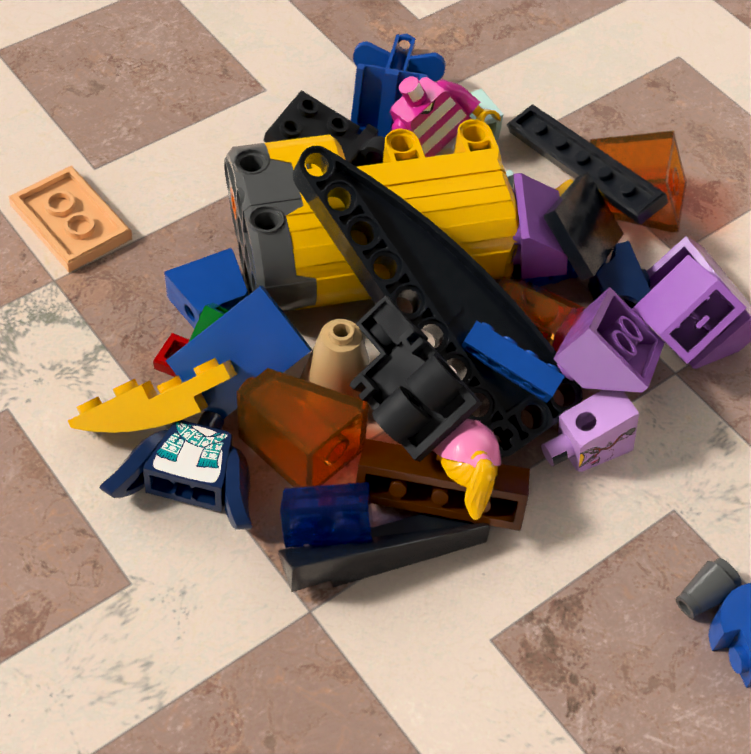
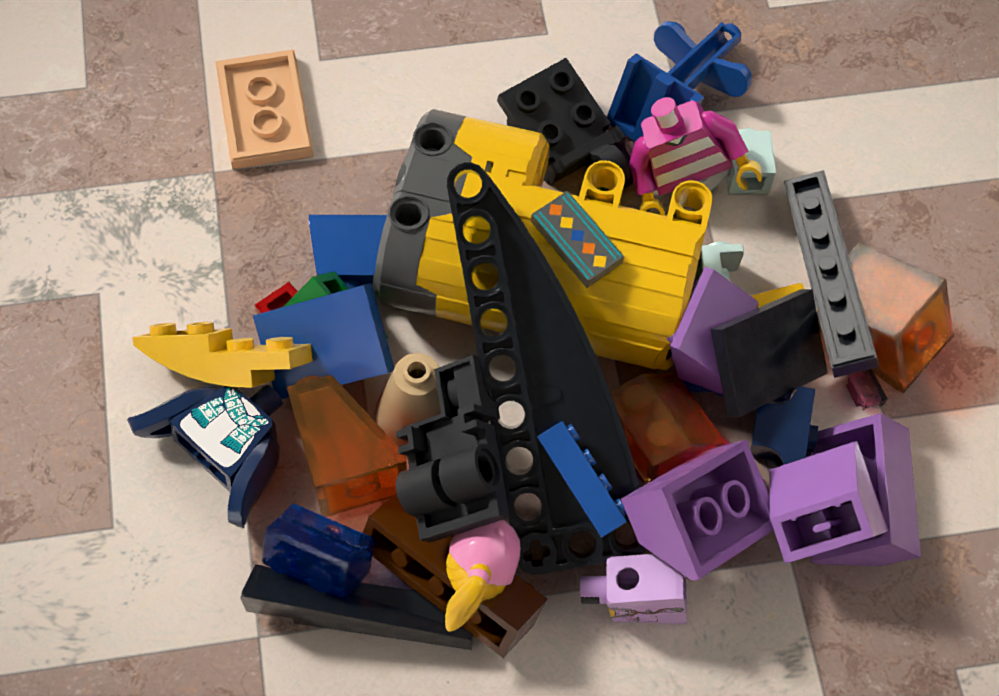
camera: 30 degrees right, 10 degrees up
none -> dark grey tile [531,191,624,288]
none -> clear pink piece [845,369,888,411]

